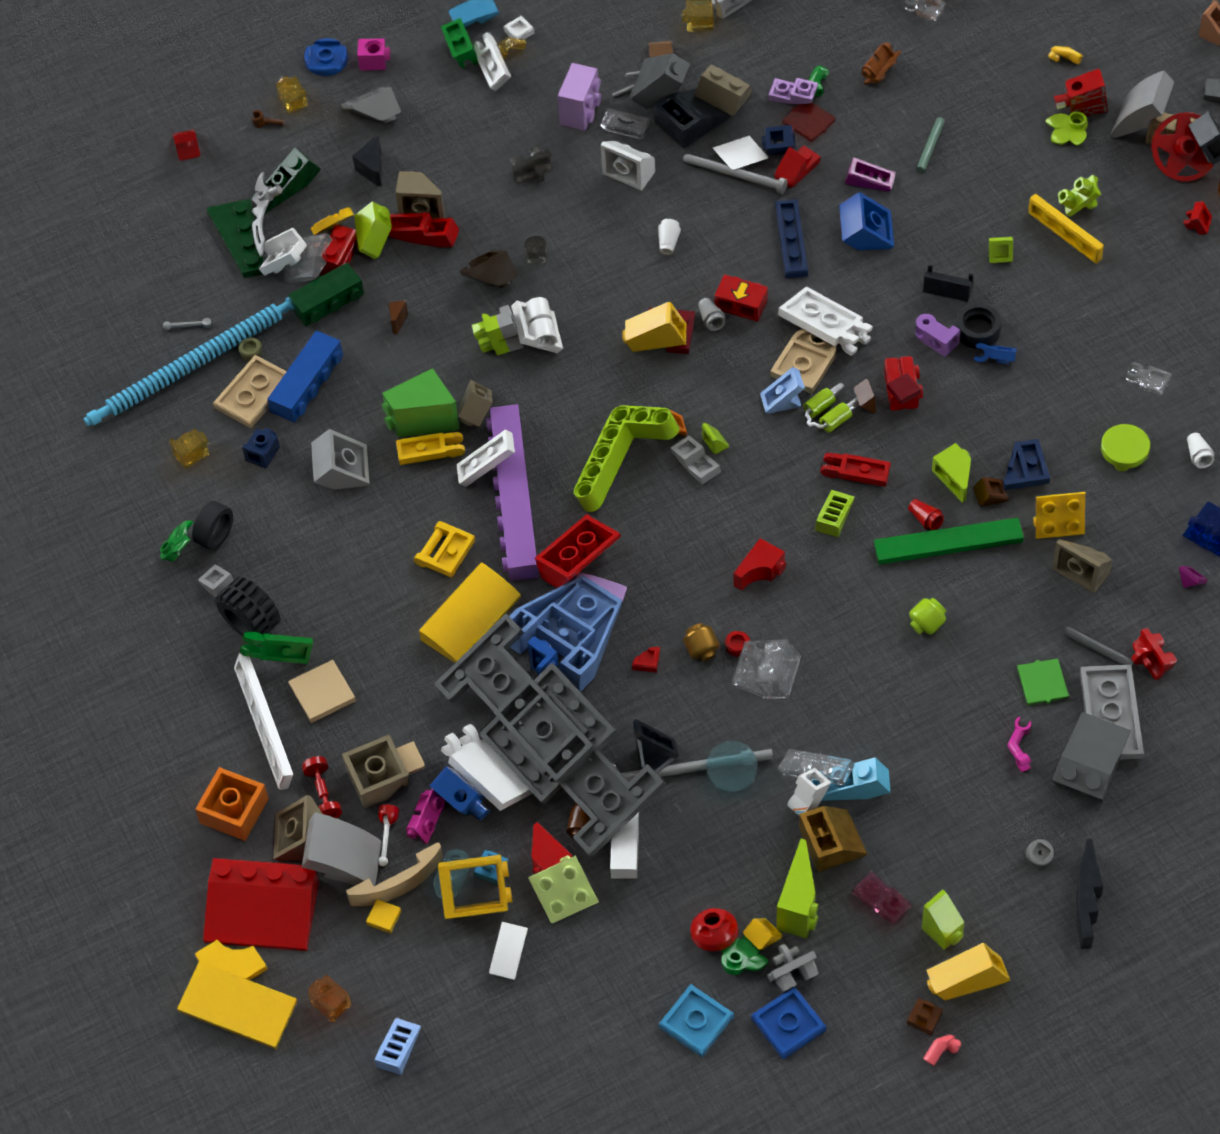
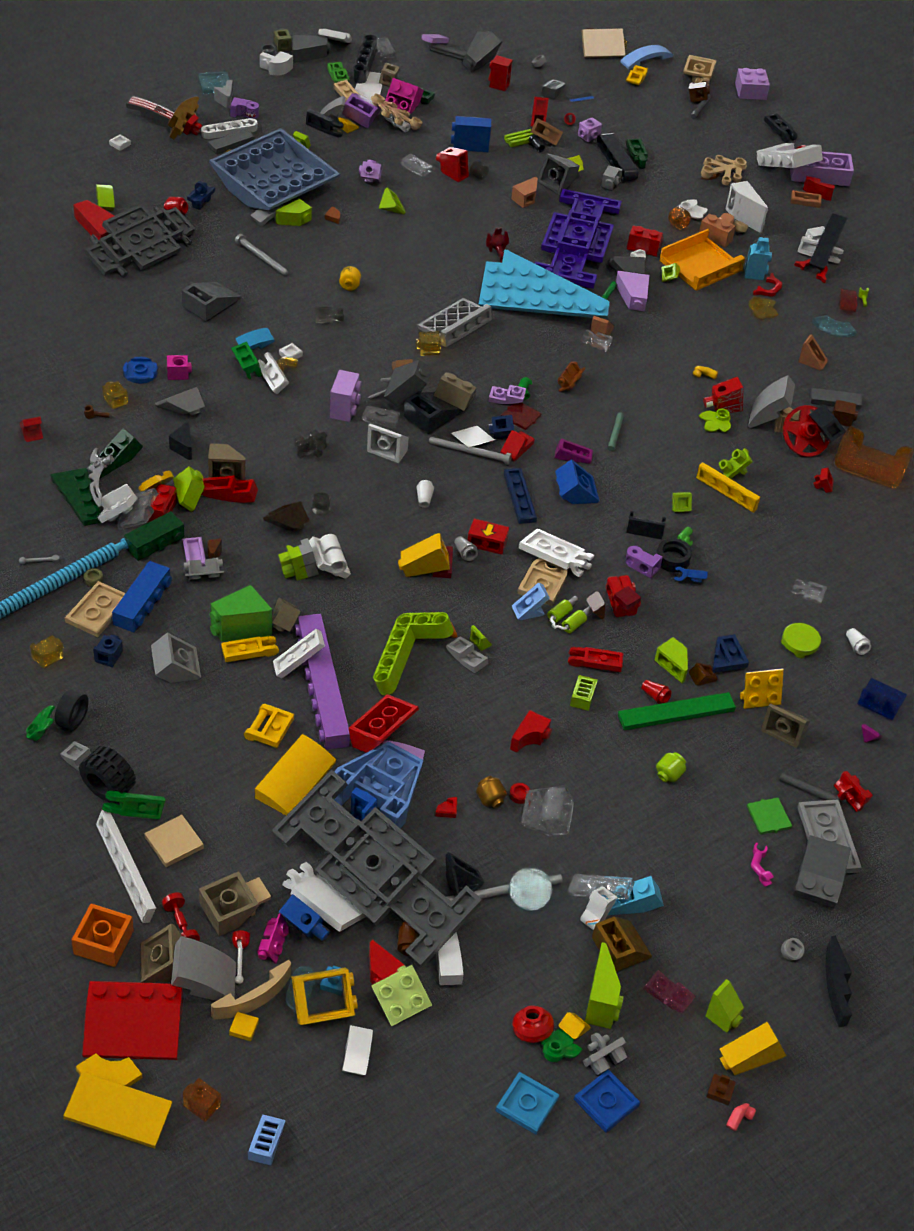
camera: 15 degrees left, 10 degrees down
none -> lavender tile [183,537,205,567]
none -> light grey hinge [184,558,224,579]
none -> bright green arm [677,527,693,546]

